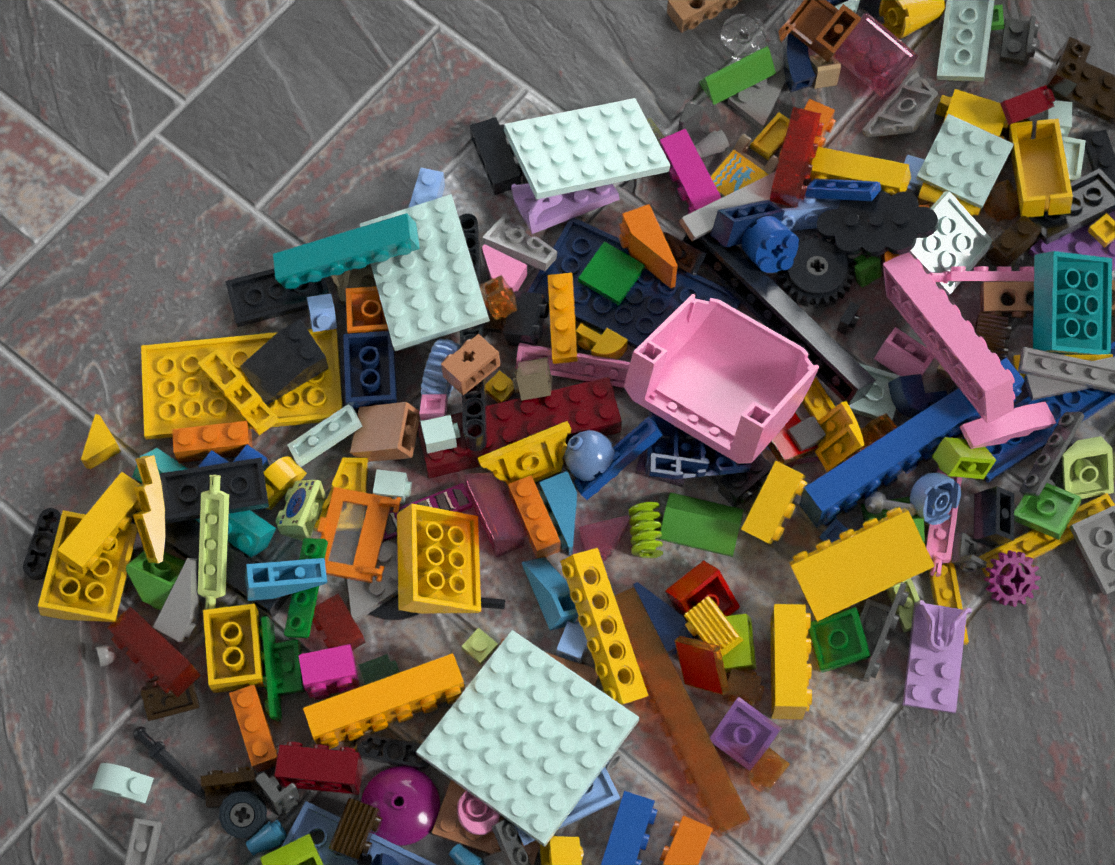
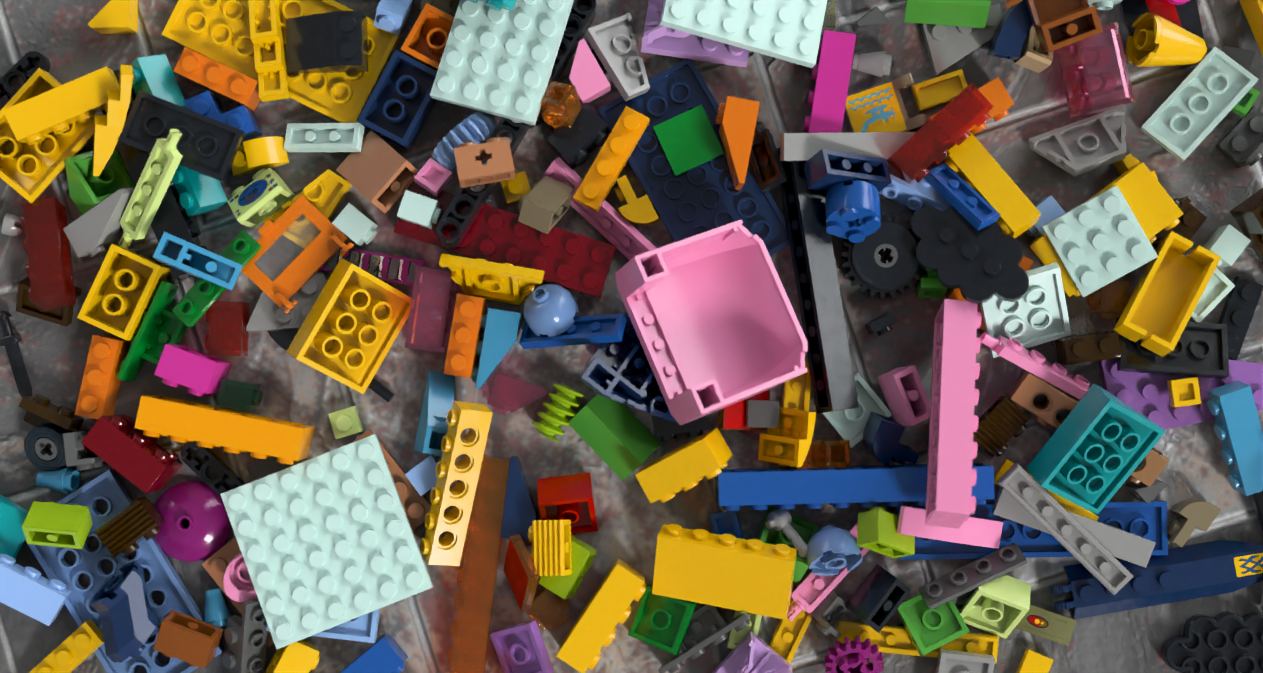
camera: 25 degrees right, 20 degrees up
dark red slope [1000,85,1055,125] -> none

